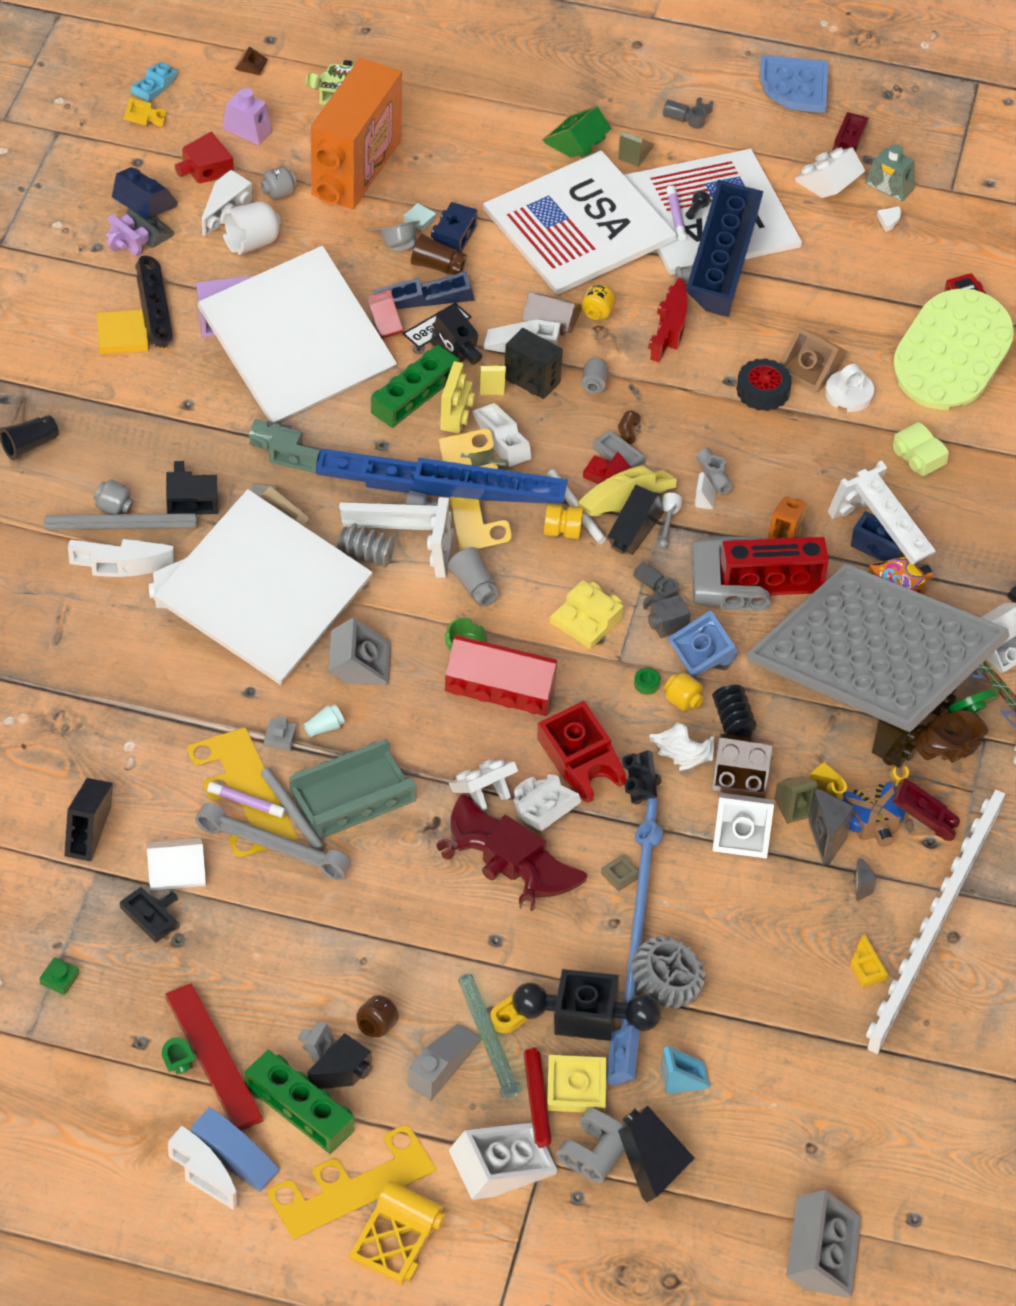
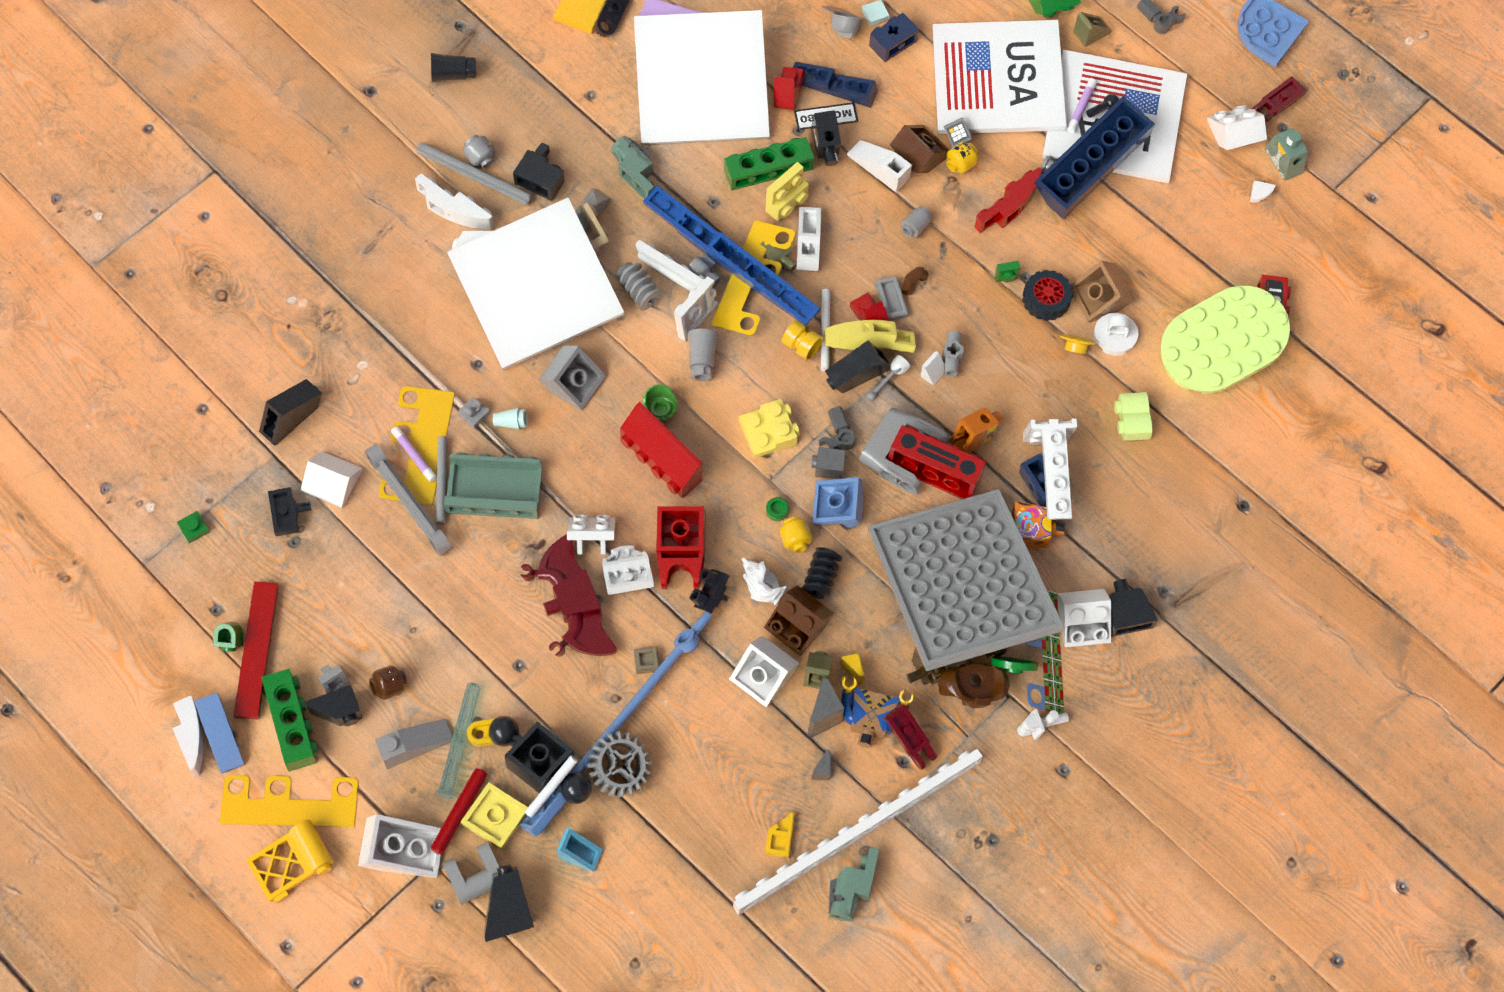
camera: 30 degrees right, 15 degrees up
reddish brown plant [411,233,467,275] -> none
light yellow slope [478,365,505,395] -> none
pearl dark grey piece [504,327,563,400] -> none
none -> white bar [525,755,578,818]
none -> sand green plate [829,847,879,922]
none -> slope [943,117,972,147]
none -> green plate [995,261,1021,282]
none -> yellow piece [1059,334,1098,354]

